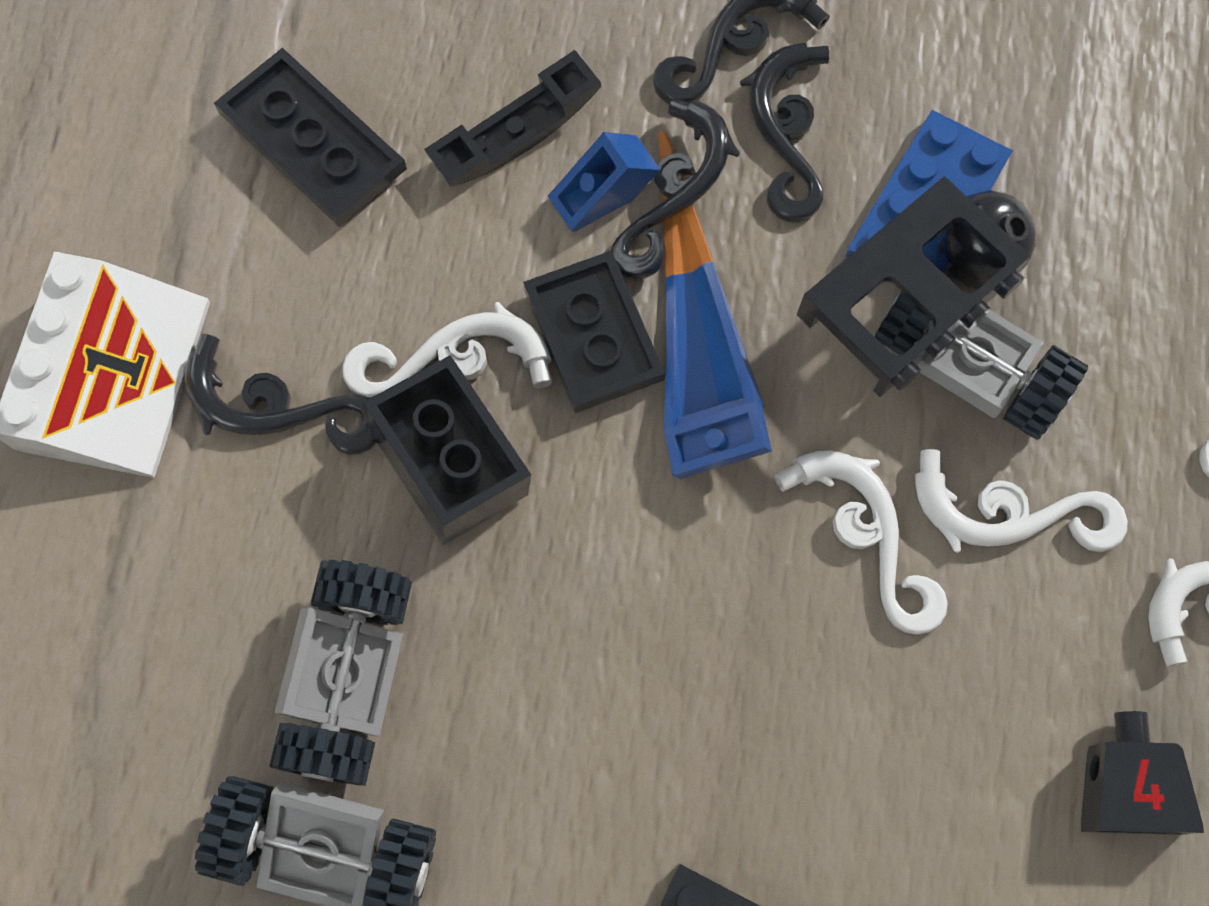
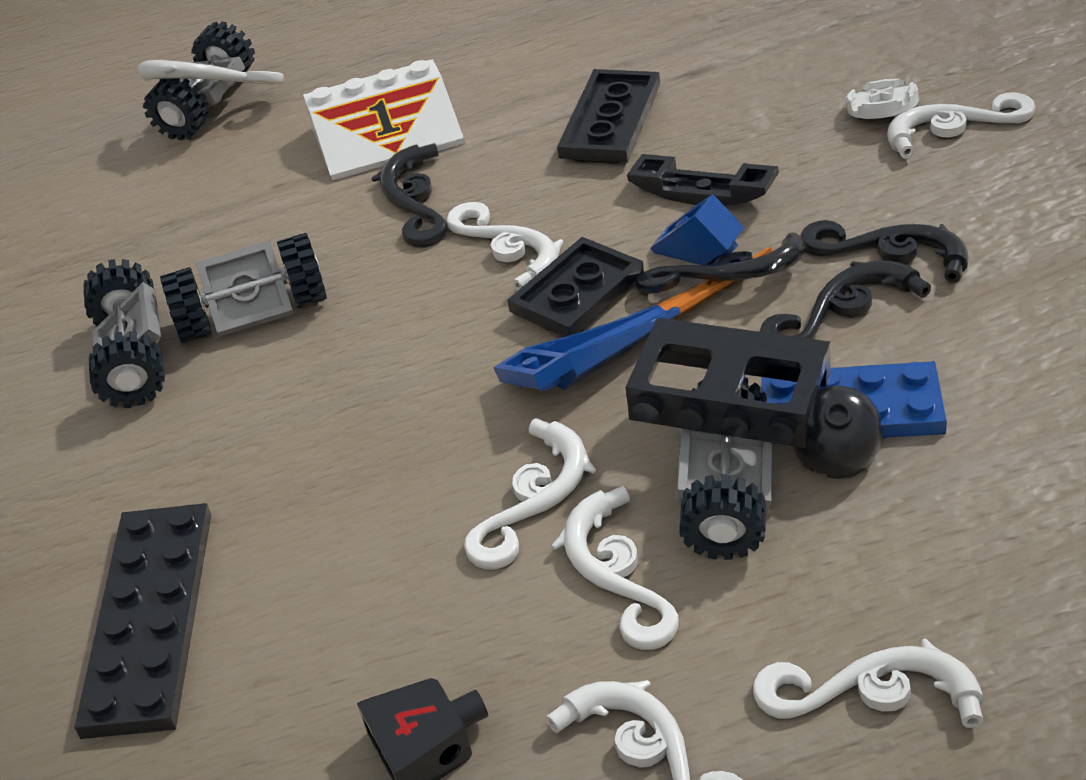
camera: 70 degrees right, 30 degrees down
black brick [363,355,532,545] -> none

